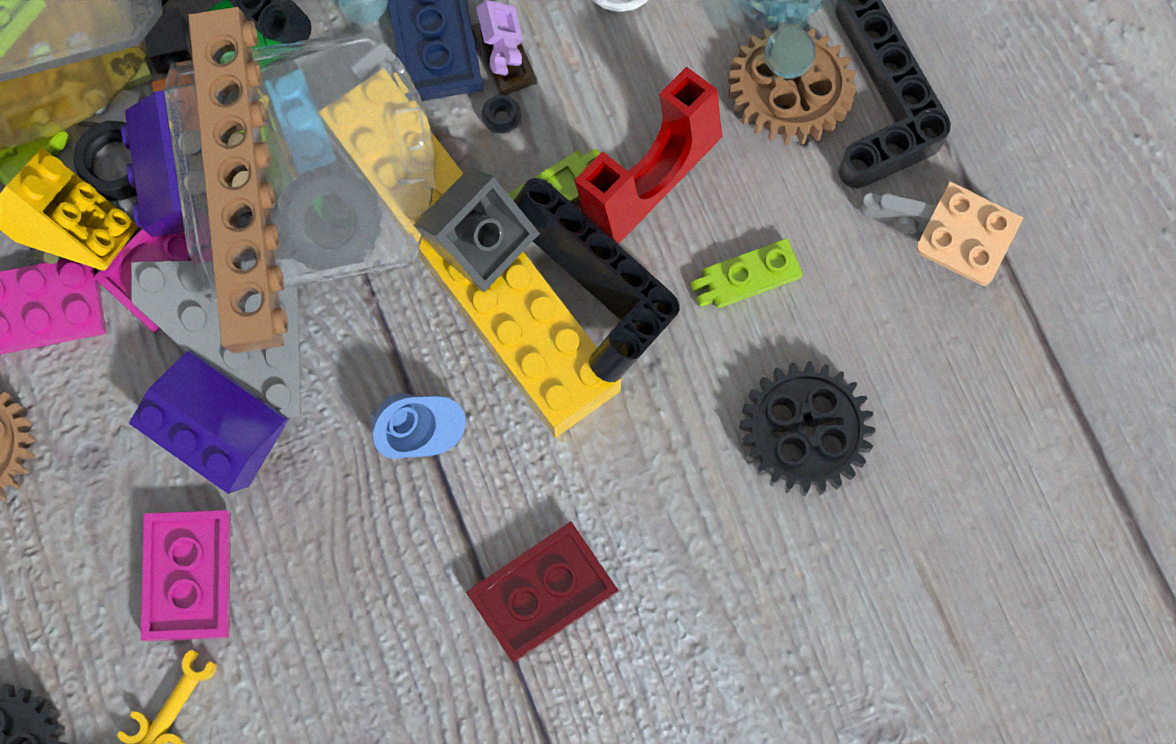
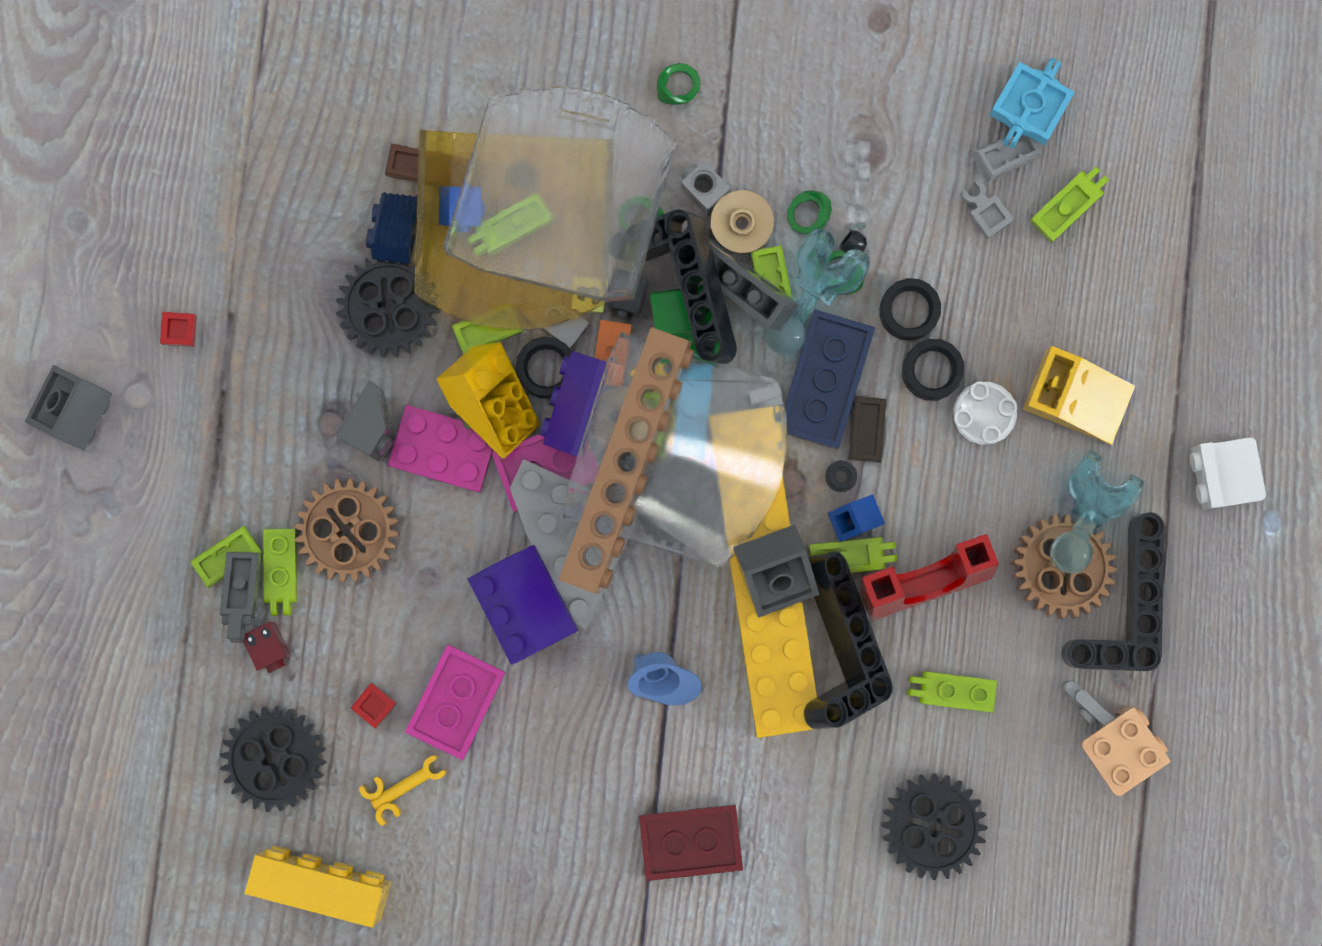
camera: 30 degrees right, 10 degrees up
lavender plate [476,0,523,75] -> none
none -> red plate [351,683,397,729]
none -> blue brick [827,494,885,543]

